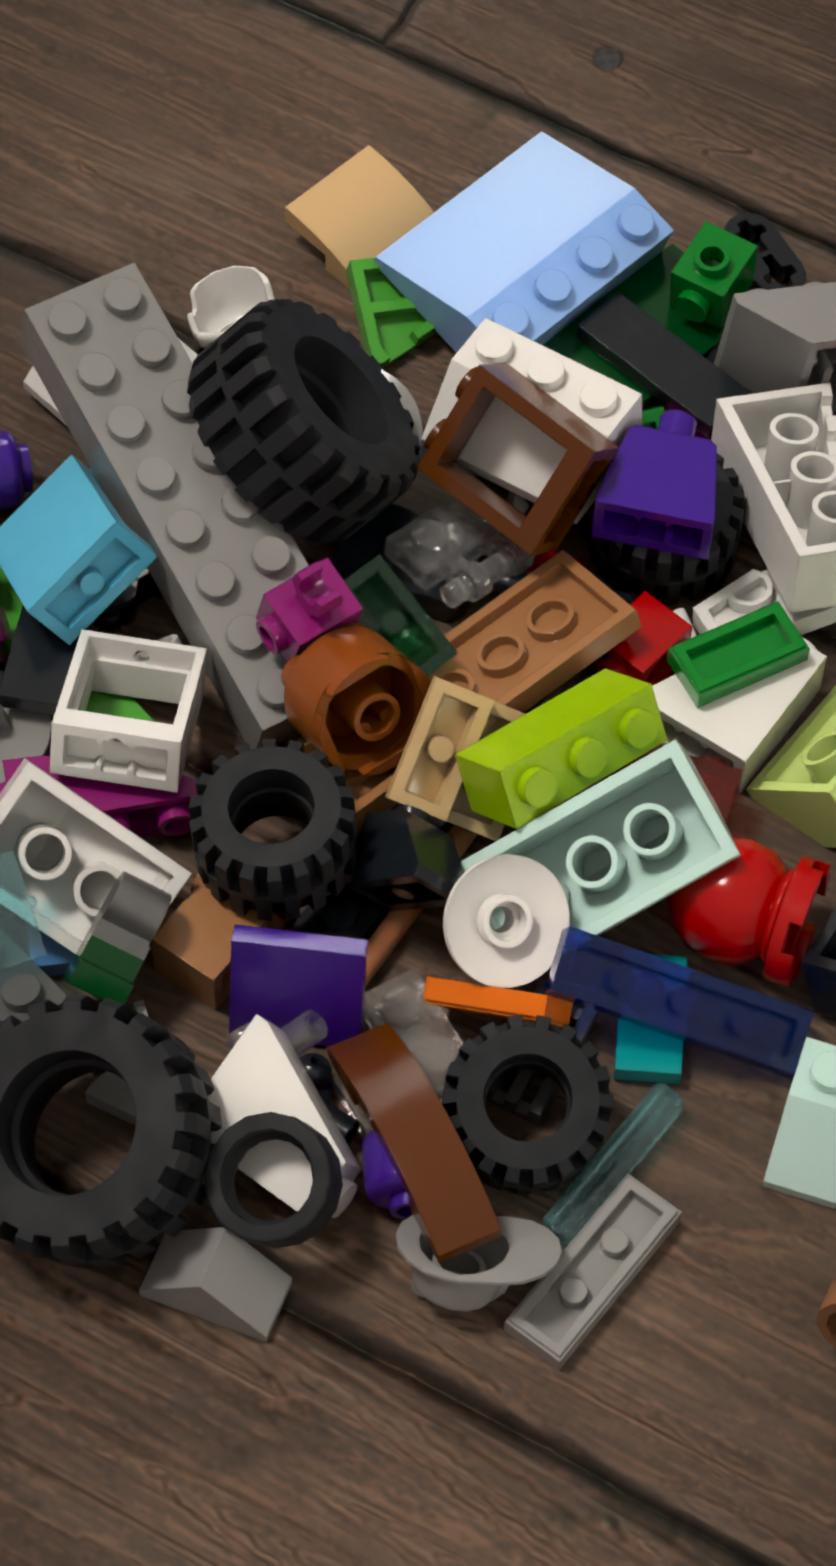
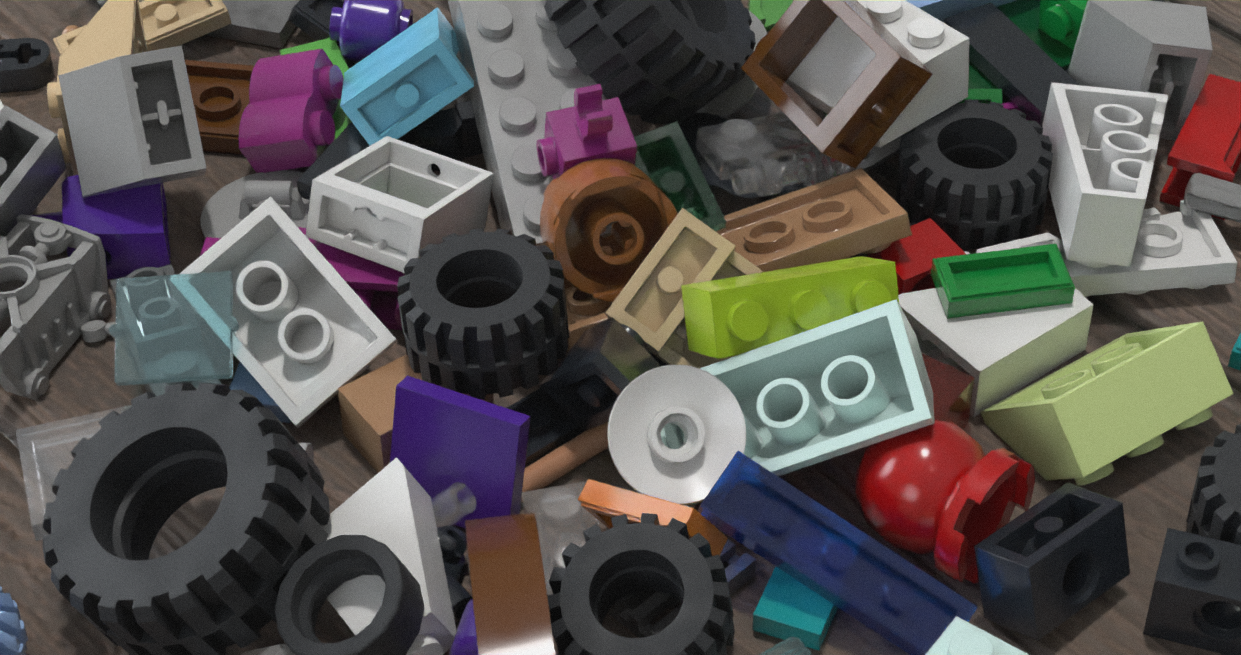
camera: 20 degrees right, 15 degrees down
leg [64,871,172,1004] -> none
dark purple torso [592,410,717,560] -> none

